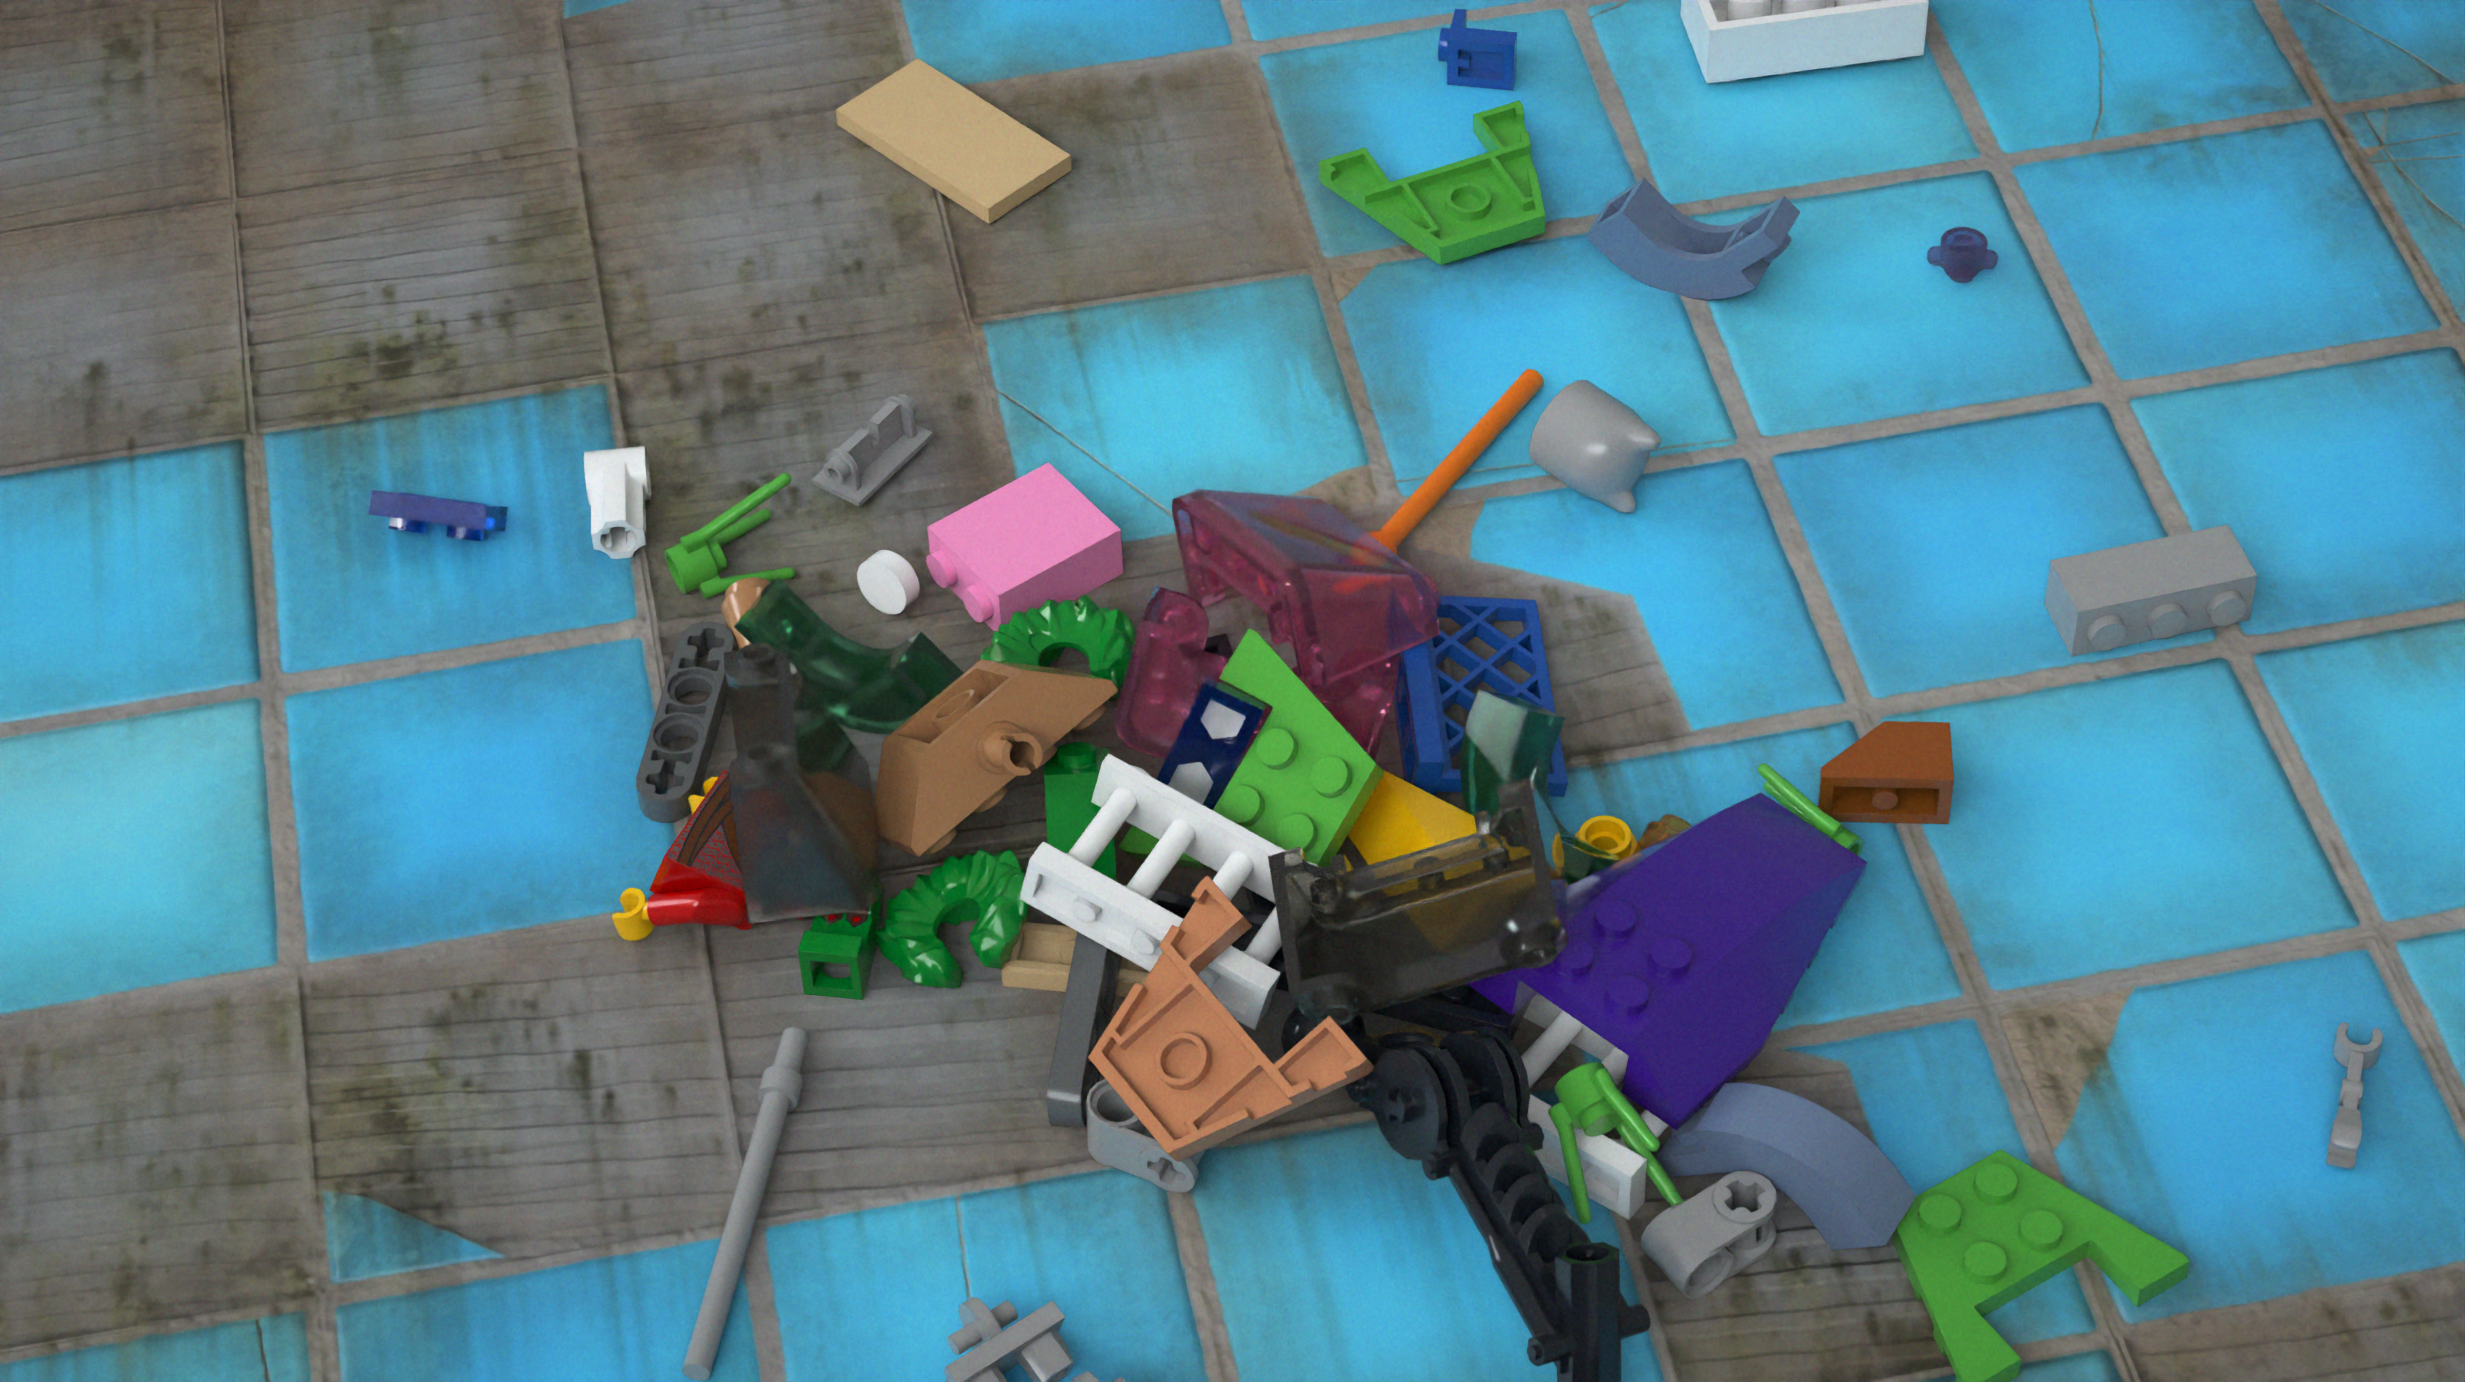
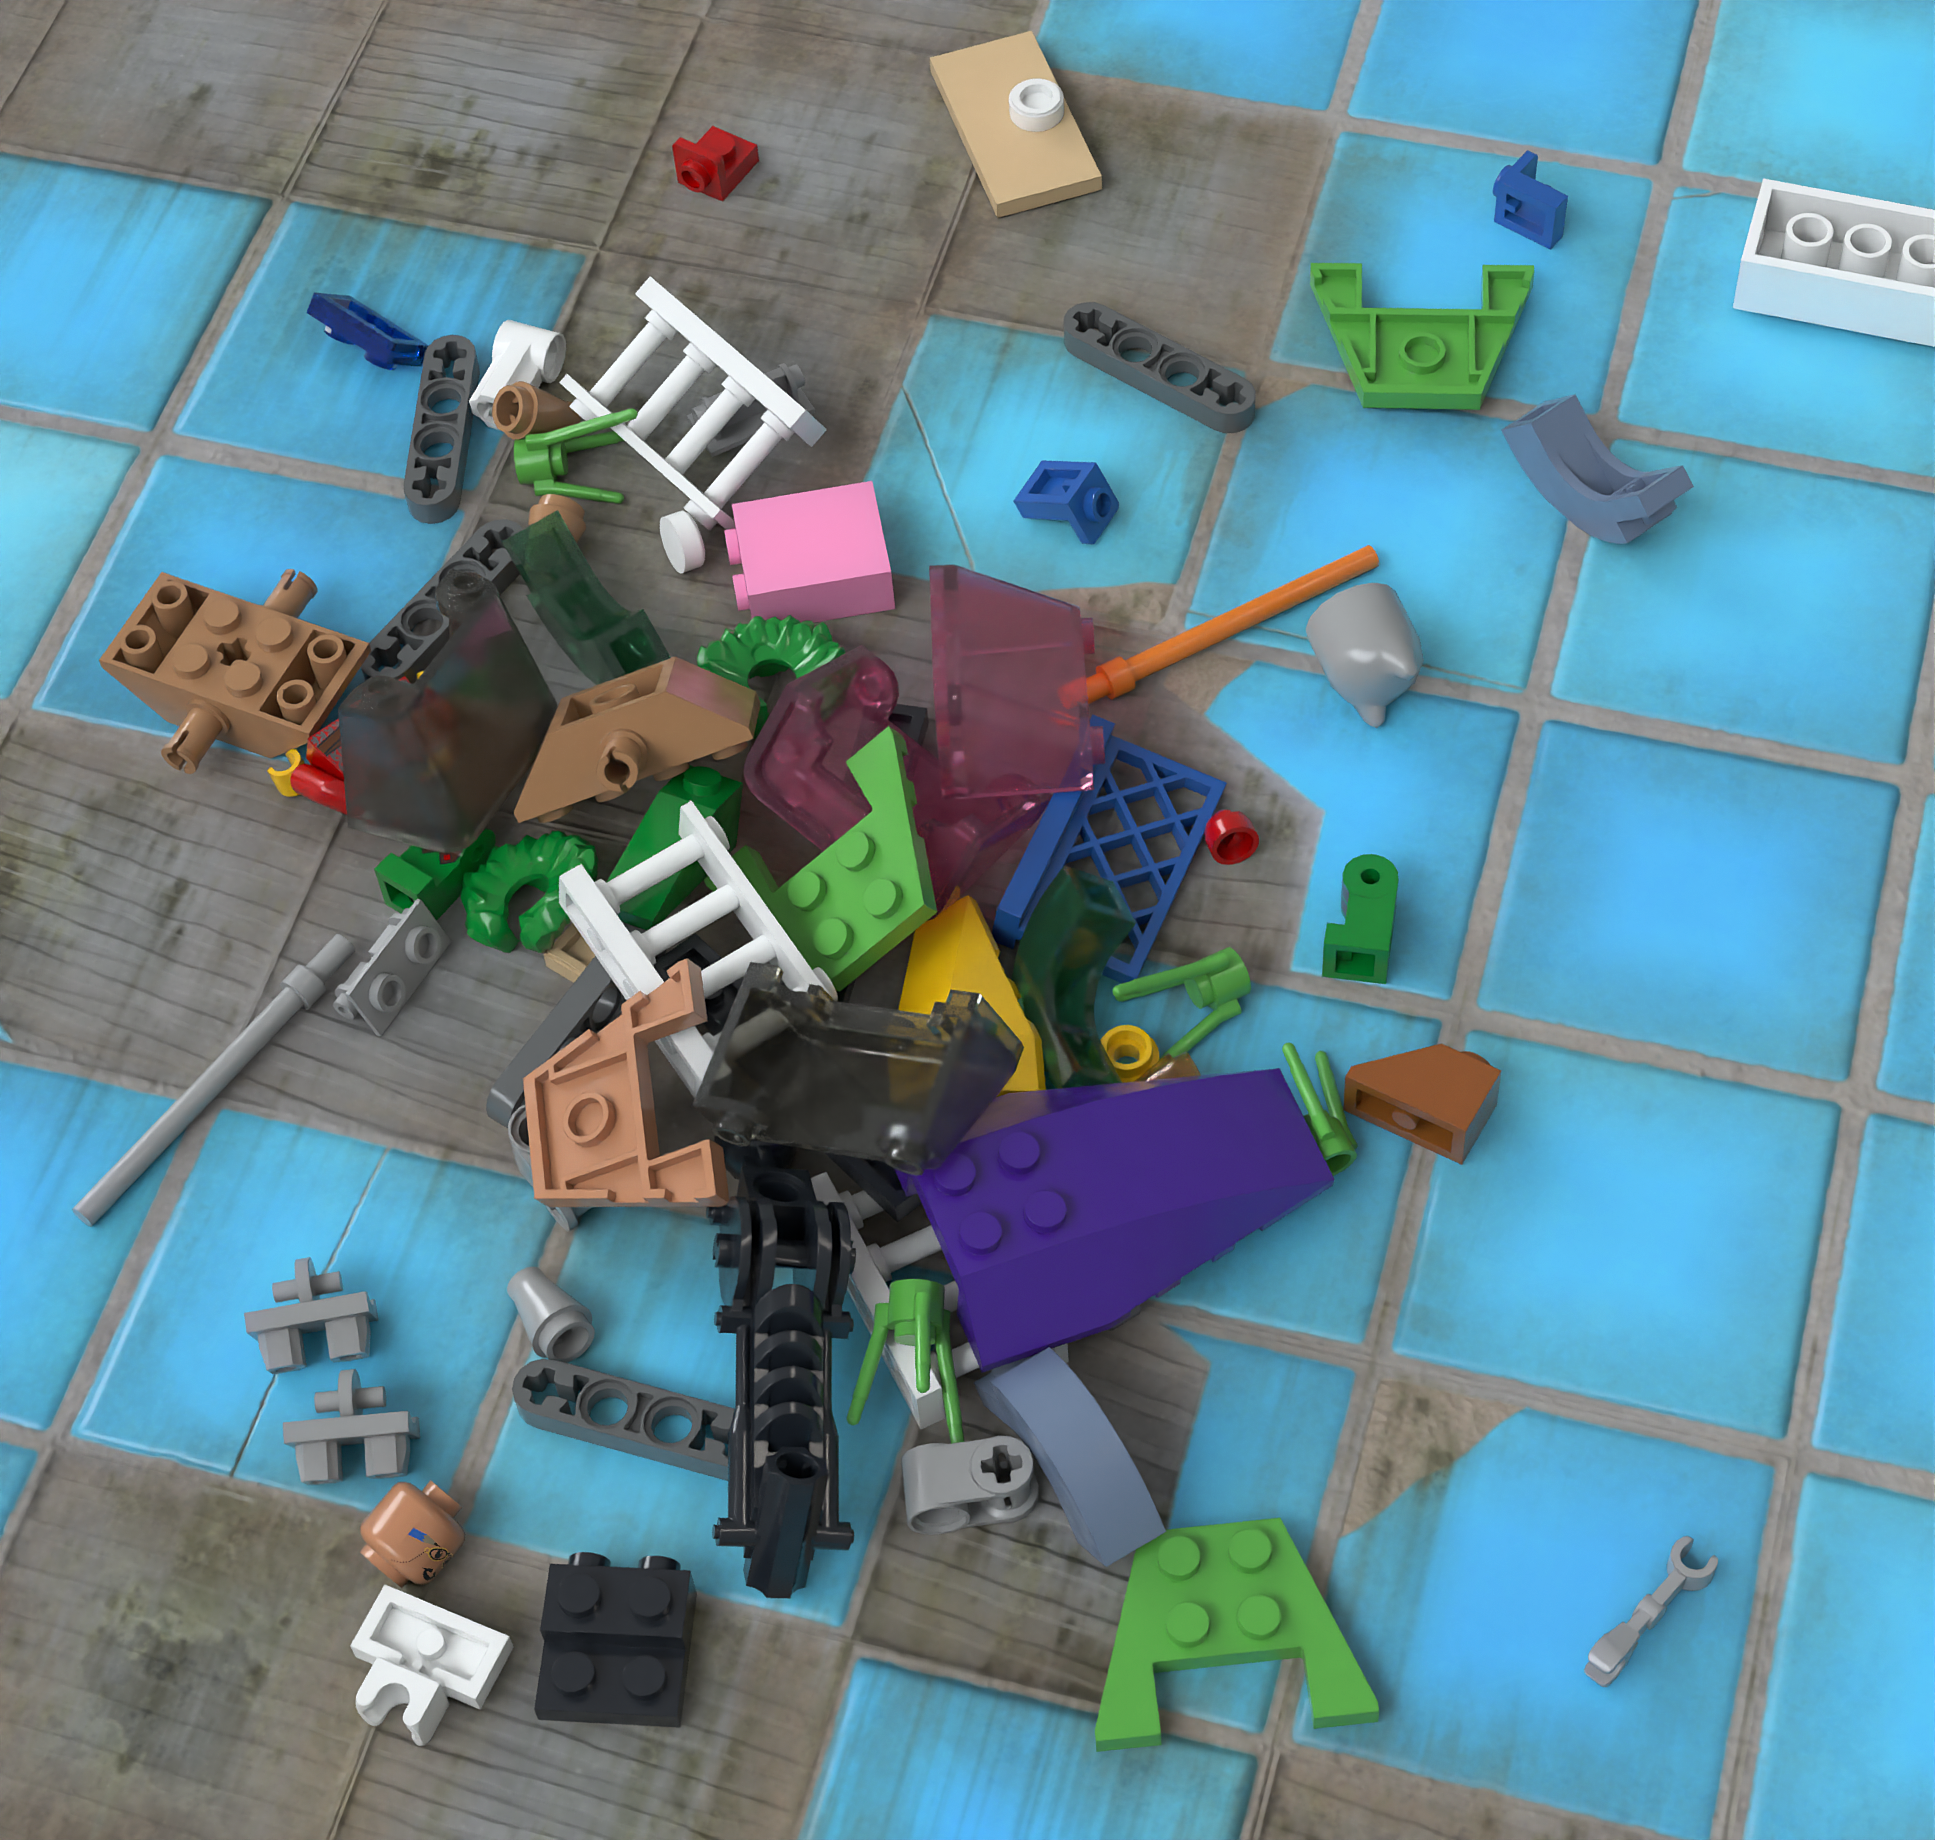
camera: 30 degrees right, 10 degrees up
clear blue piece [1156,676,1266,810] -> none
clear purple plate [1927,227,1998,283] -> none
light grey brick [2044,524,2258,657] -> none
none -> medium nougat slope [99,569,372,774]
none -> light grey hinge [333,899,452,1036]
none -> dark grey beam [403,335,480,524]
none -> medium nougat cone [492,381,581,439]
none -> light grey cone [507,1267,595,1363]
none -> dark grey beam [512,1359,735,1481]
none -> white fence [559,277,827,531]
none -> red bracket [672,126,759,202]
none -> white tile [1009,79,1064,132]
none -> blue bracket [1013,460,1119,544]
none -> dark grey beam [1063,302,1256,433]
none -> bright green plant [1113,947,1251,1077]
none -> red hinge [1204,809,1259,865]
none -> green leg [1322,854,1399,984]

